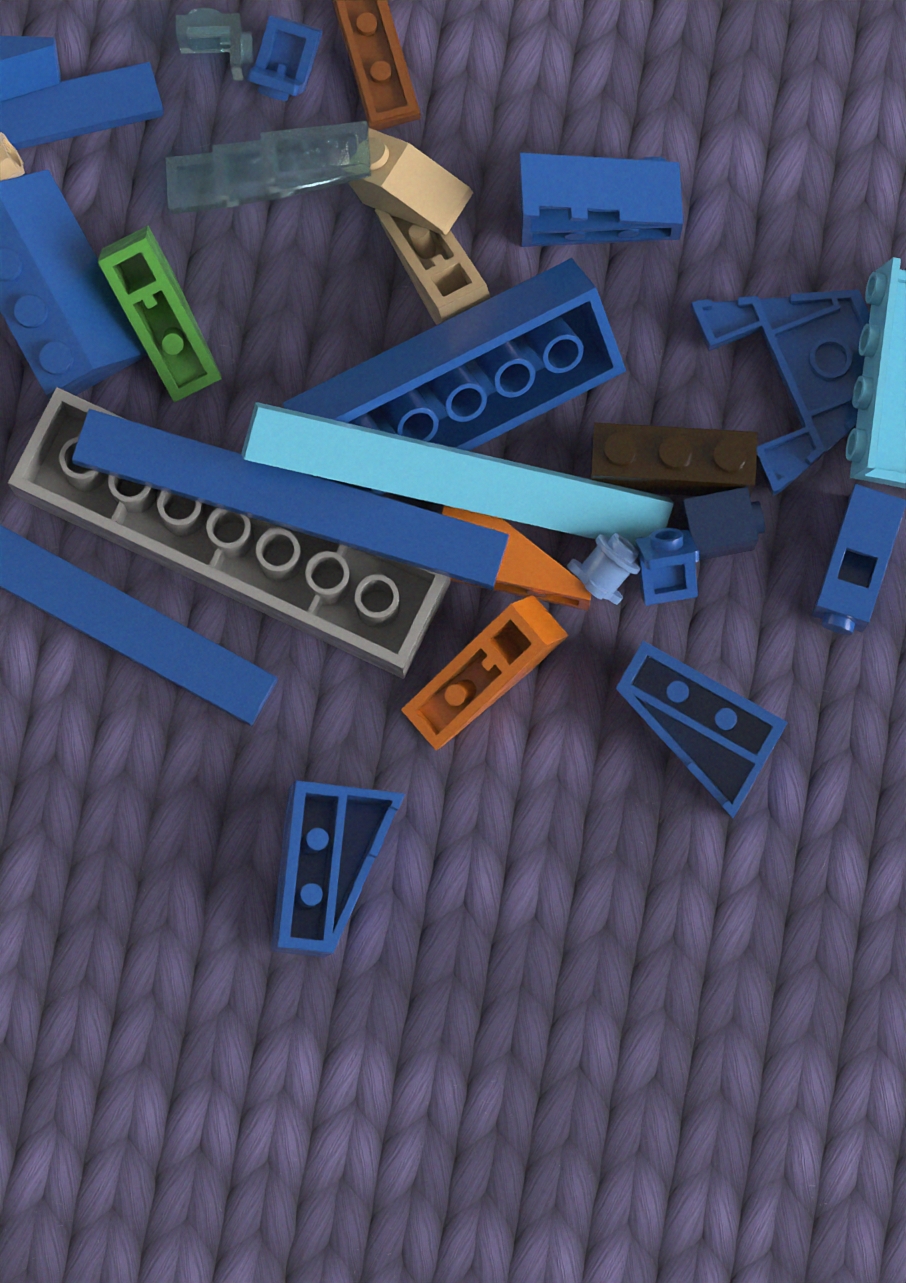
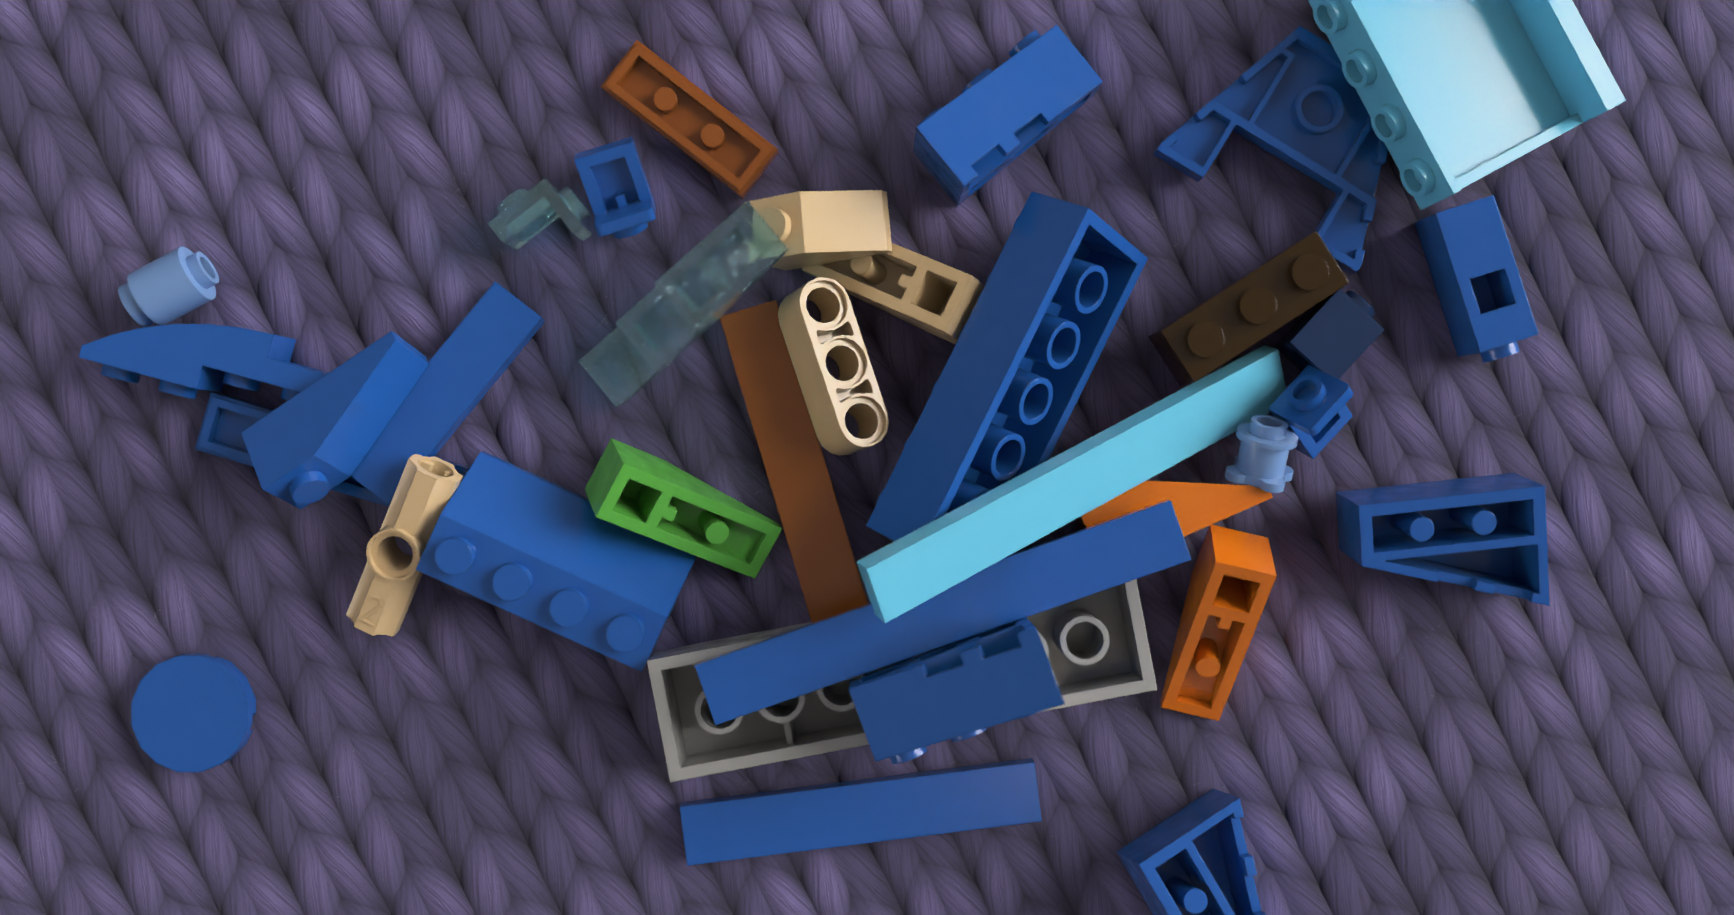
camera: 35 degrees left, 10 degrees up
none -> dark orange tile [719,300,868,622]
none -> tan beam [778,277,889,456]
none -> blue wedge [849,618,1065,764]

